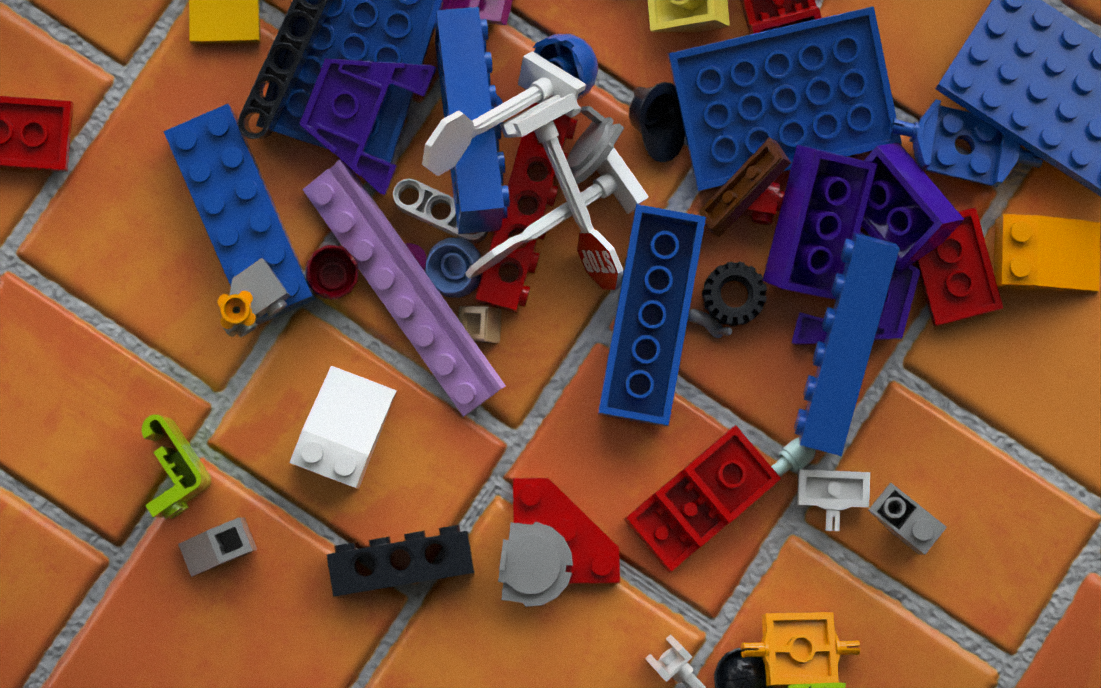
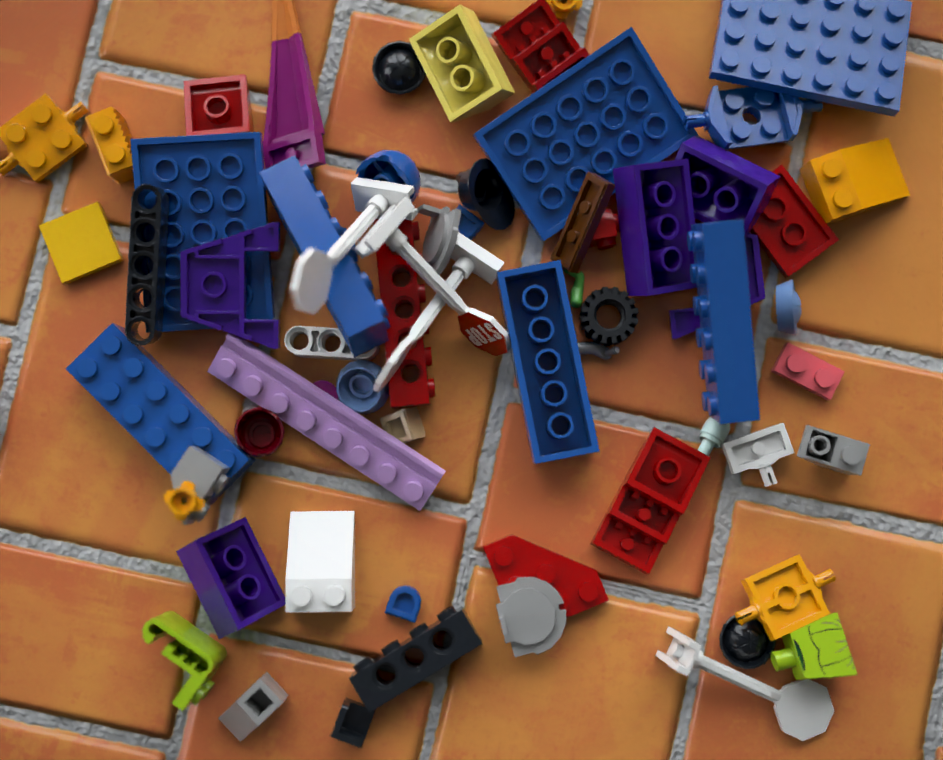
camera: 20 degrees left, 0 degrees up
none -> dark purple slope [176,517,285,639]
none -> black panel [330,698,376,748]
none -> blue tile [385,585,421,623]
none -> blue tile [457,204,485,240]
none -> bright green piece [563,269,585,308]
none -> coral plate [771,342,845,400]
none -> medium blue hat [776,279,802,335]

